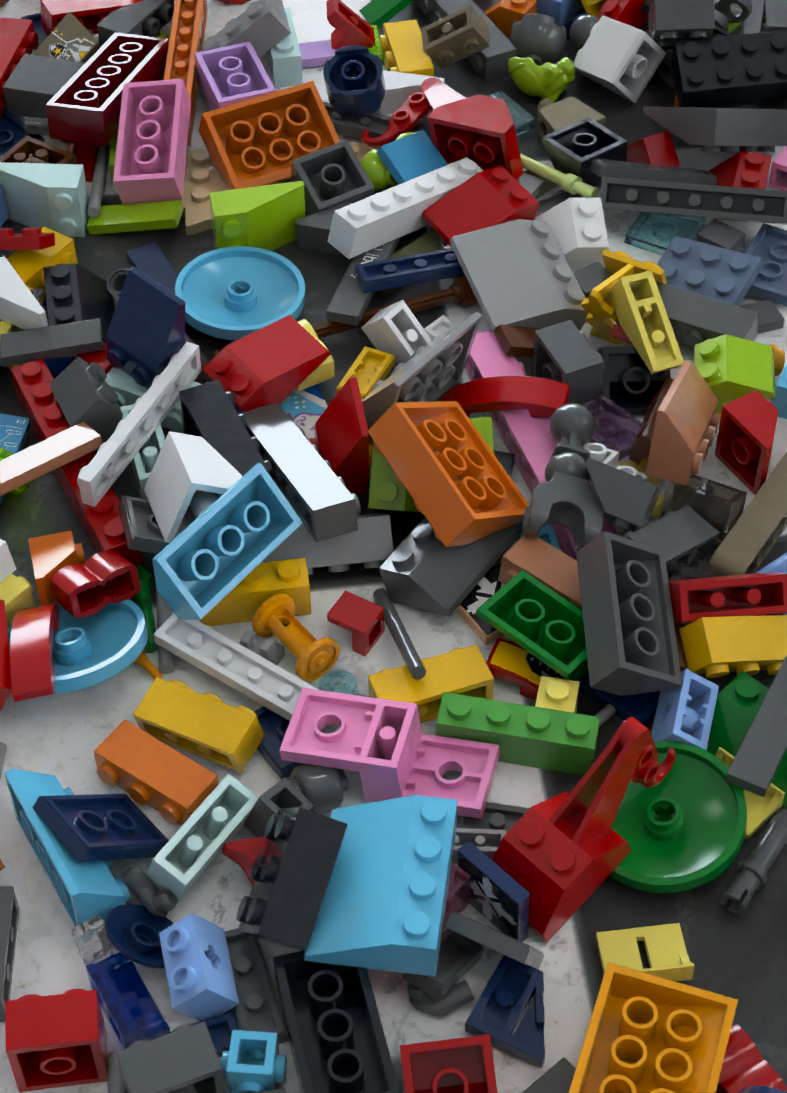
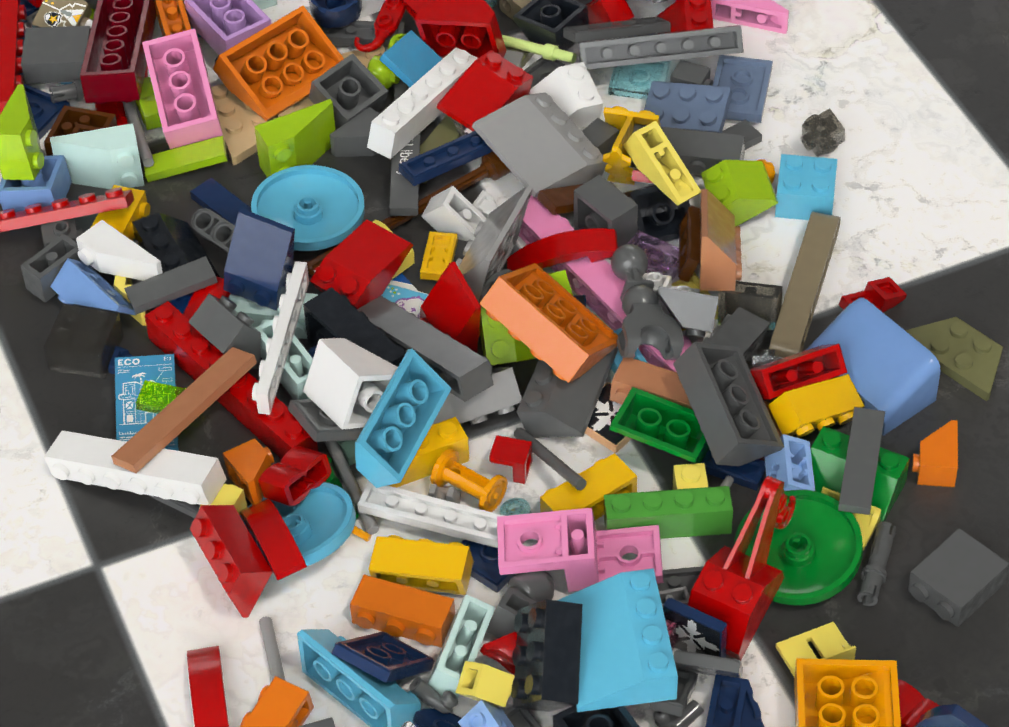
camera: 15 degrees left, 0 degrees up
slope [486,637,567,700] -> none
red slope [715,390,778,495] -> none
none -> light yellow brick [455,661,515,708]

